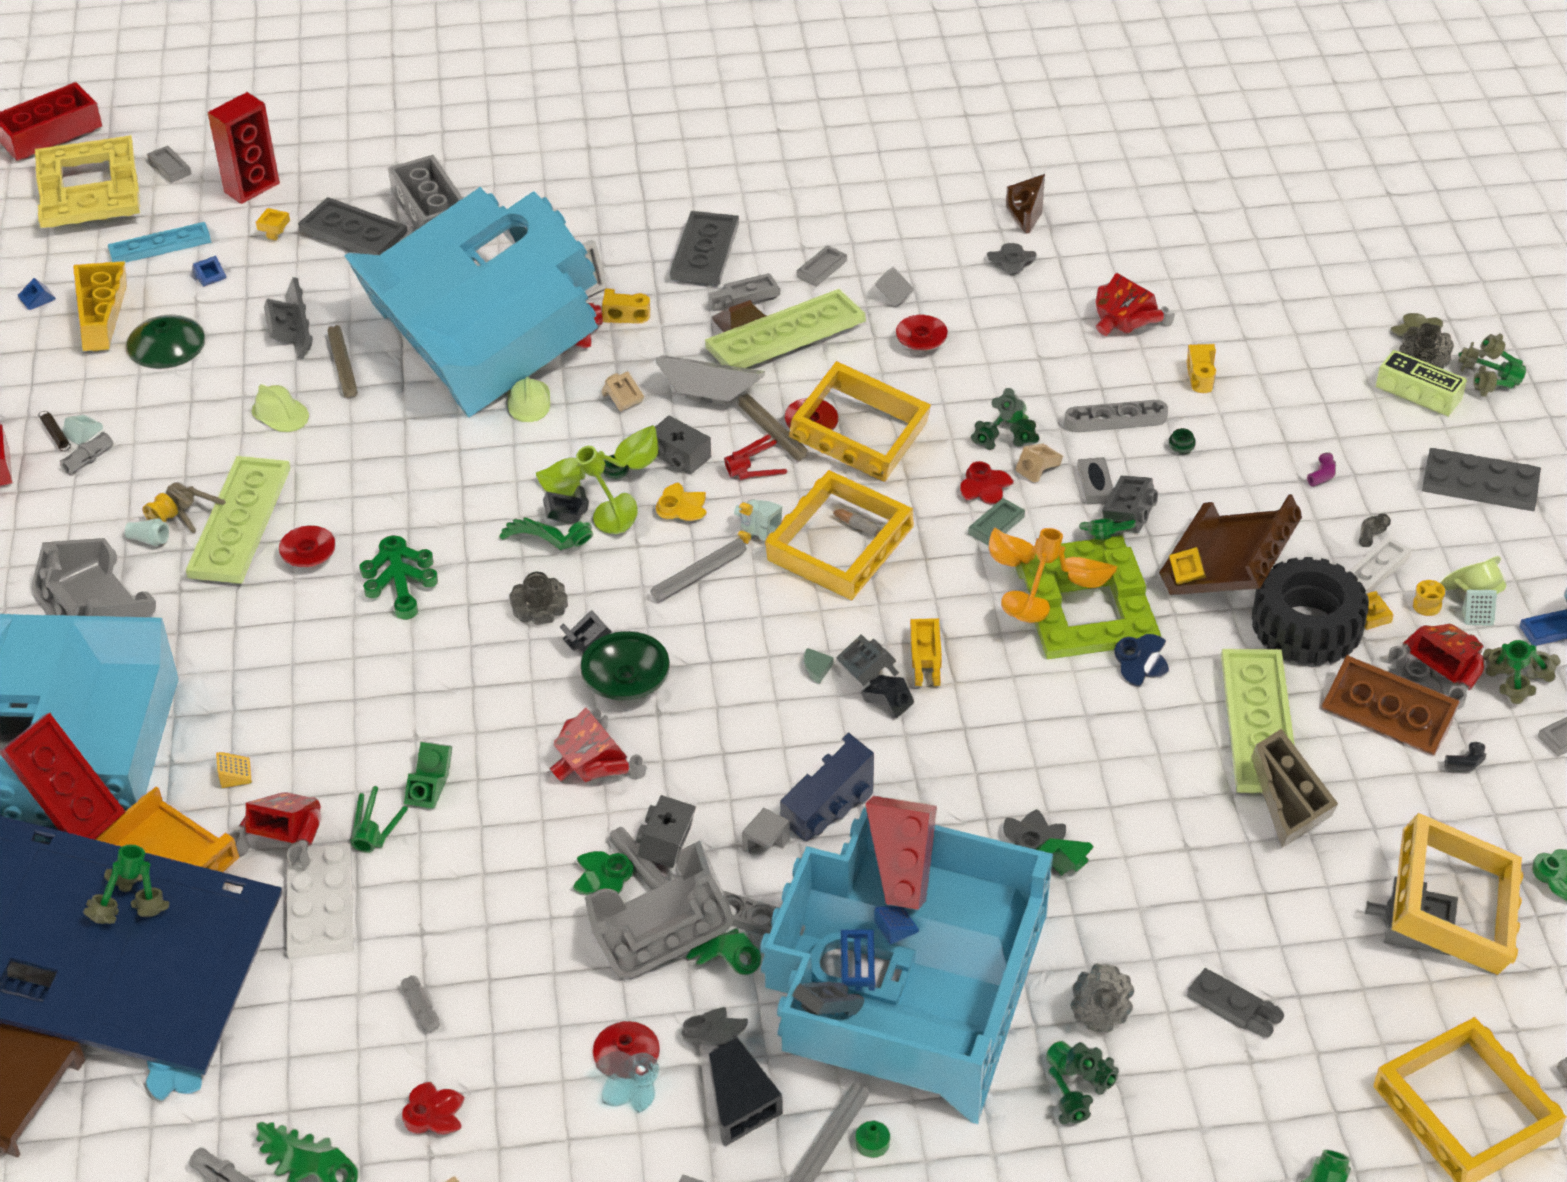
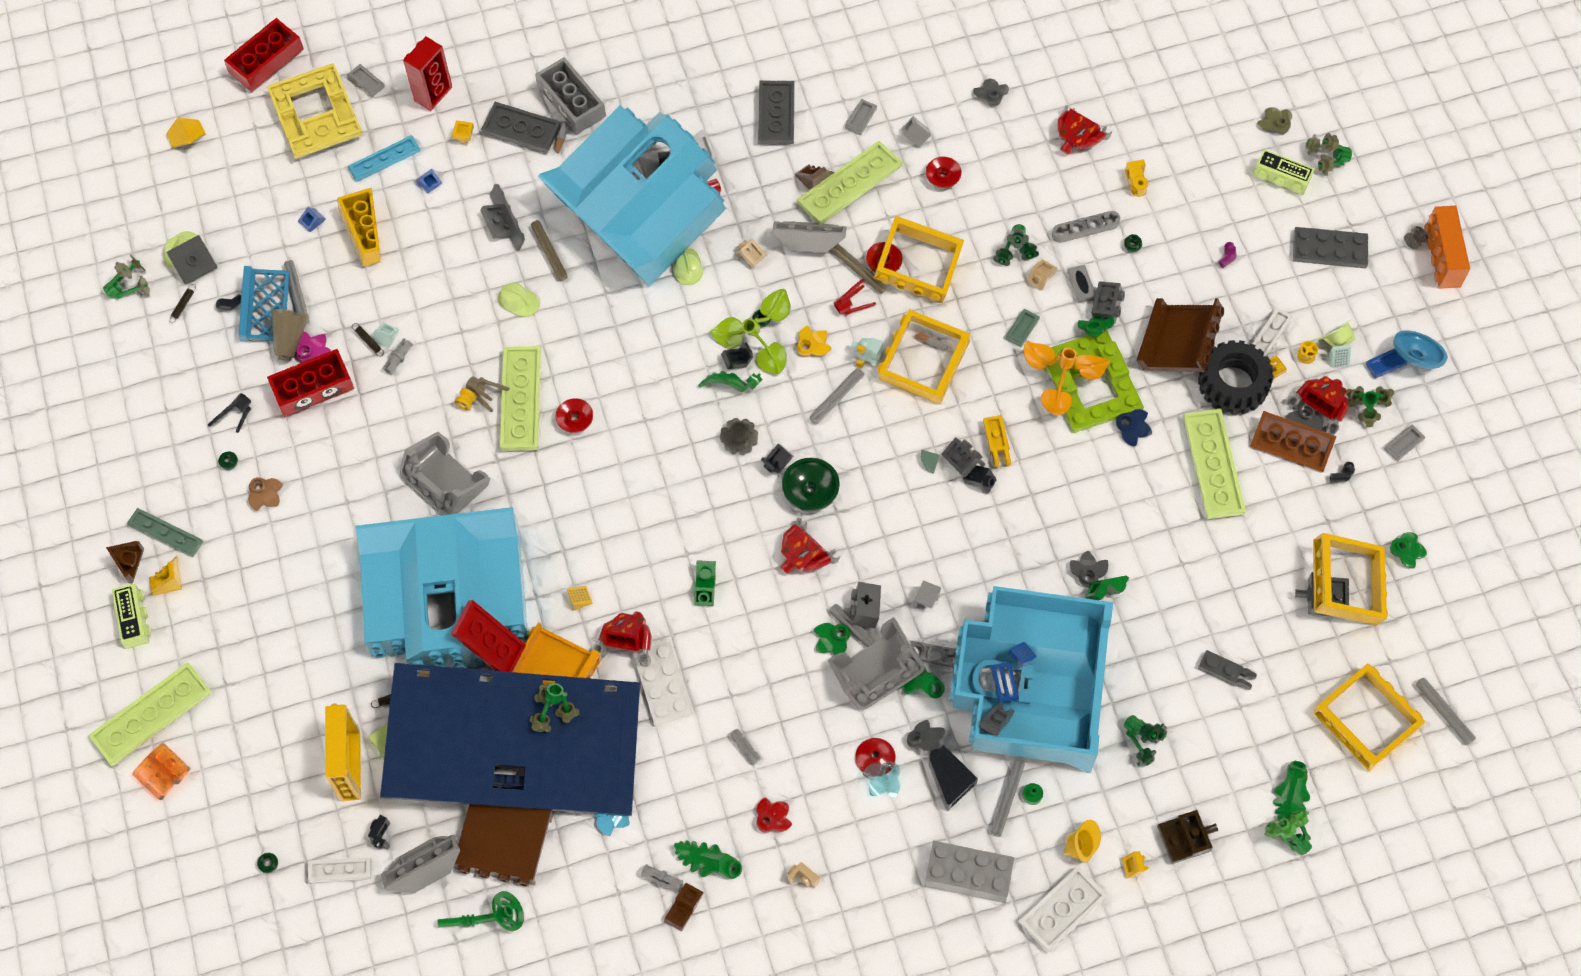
camera: 10 degrees left, 20 degrees up
light aqua cone [125,518,169,546] -> none
dark green dish [126,314,205,369] -> none
green plant [349,786,408,853] -> none
green plant [359,535,438,620] -> none
yellow leg [602,288,651,324] -> none
dark grey brick [655,415,712,475] -> none
light grey hinge [708,273,780,311] -> none
dark blue wedge [780,732,874,842] -> none
wedge [865,796,937,910] -> none
red plate [960,461,1014,504] -> none
reddish brown slope [1005,174,1045,234] -> none
clear smoke plant [1070,963,1135,1033] -> none
yellow tile [1169,547,1206,585] -> none
dark tan wedge [1251,729,1338,848] -> none
clear smoke arm [1359,513,1391,547] -> none
clear smoke plant [1399,323,1454,369] -> none

